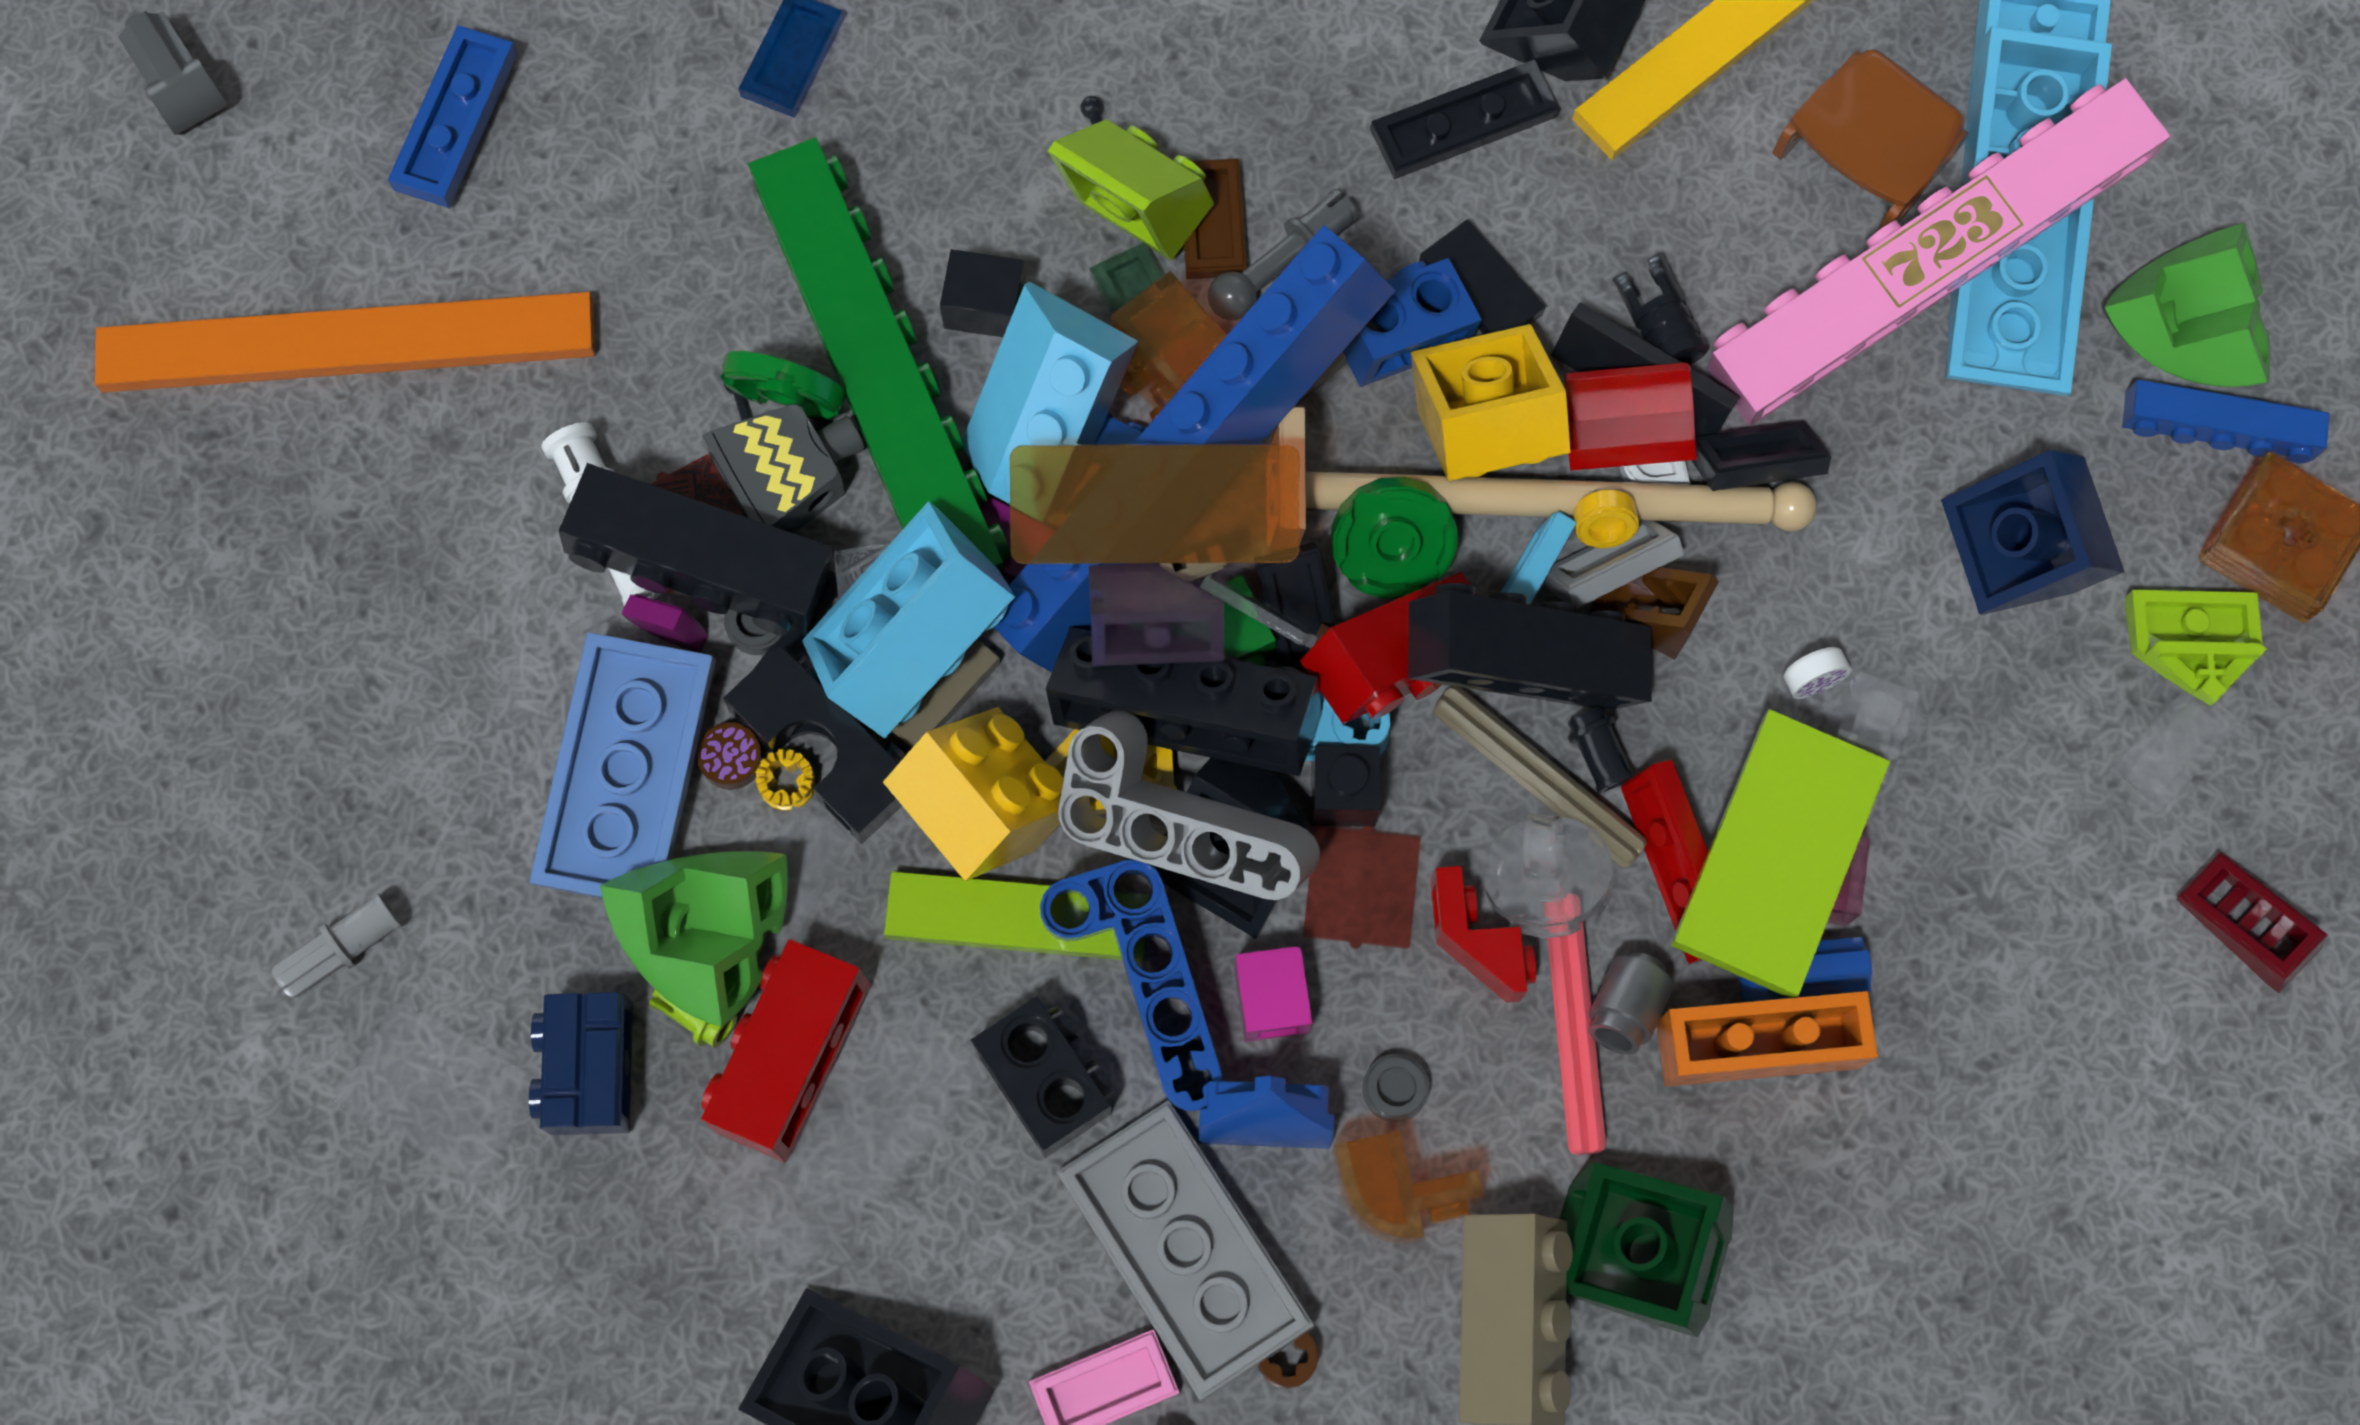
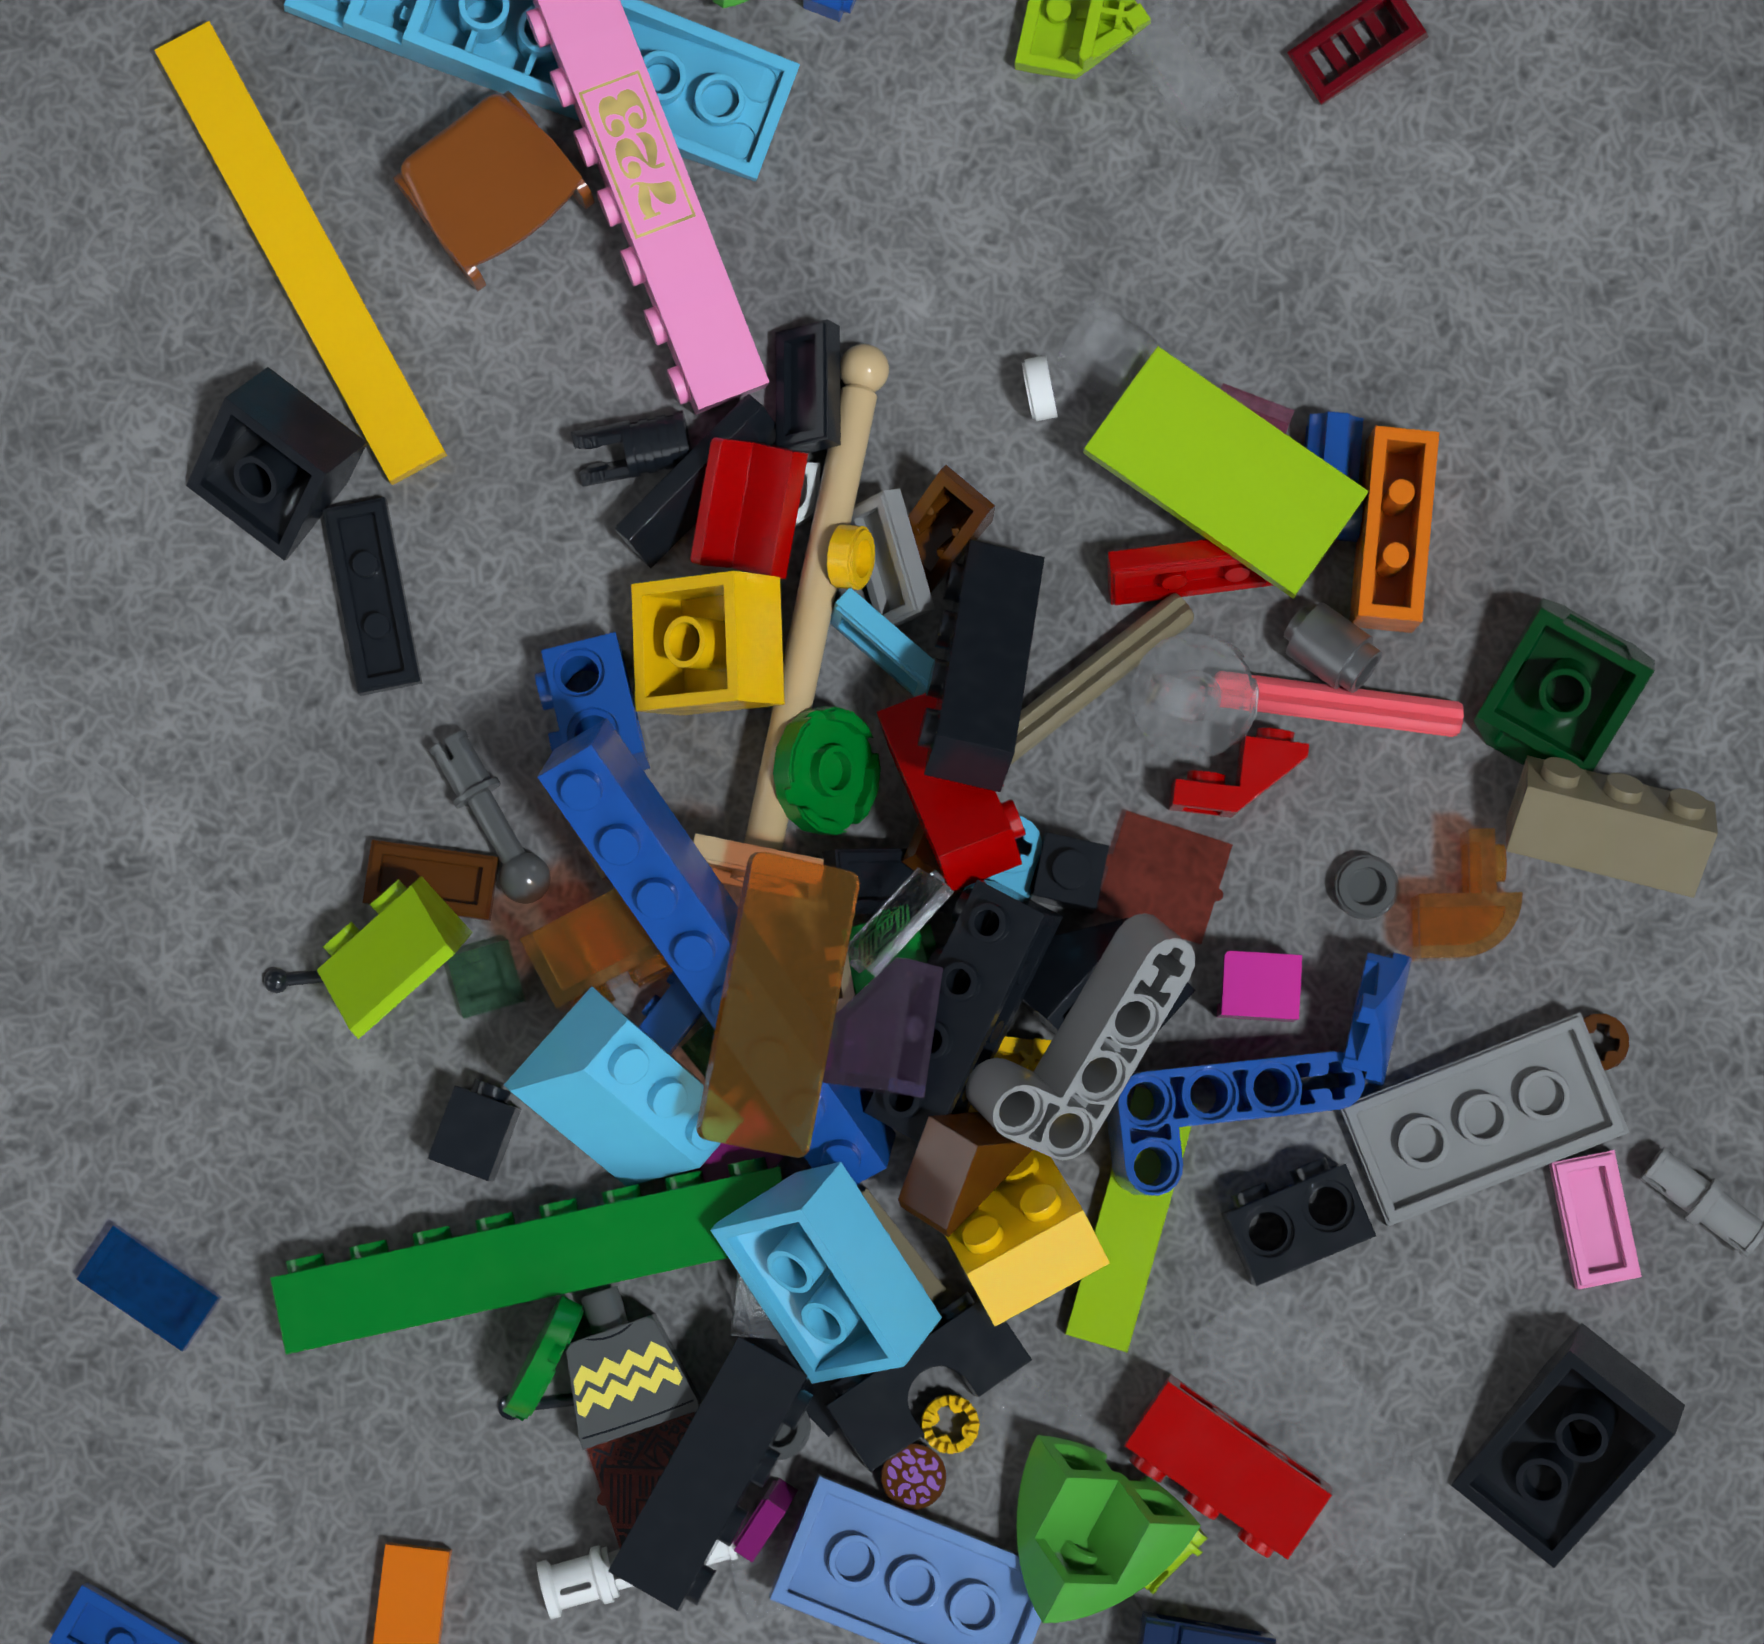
camera: 75 degrees left, 10 degrees up
black tile [1419,219,1546,335] -> none
black pin [1568,708,1636,794] -> none
dark blue slope [1941,449,2125,615] -> none
none -> reddish brown slope [898,1112,1033,1237]

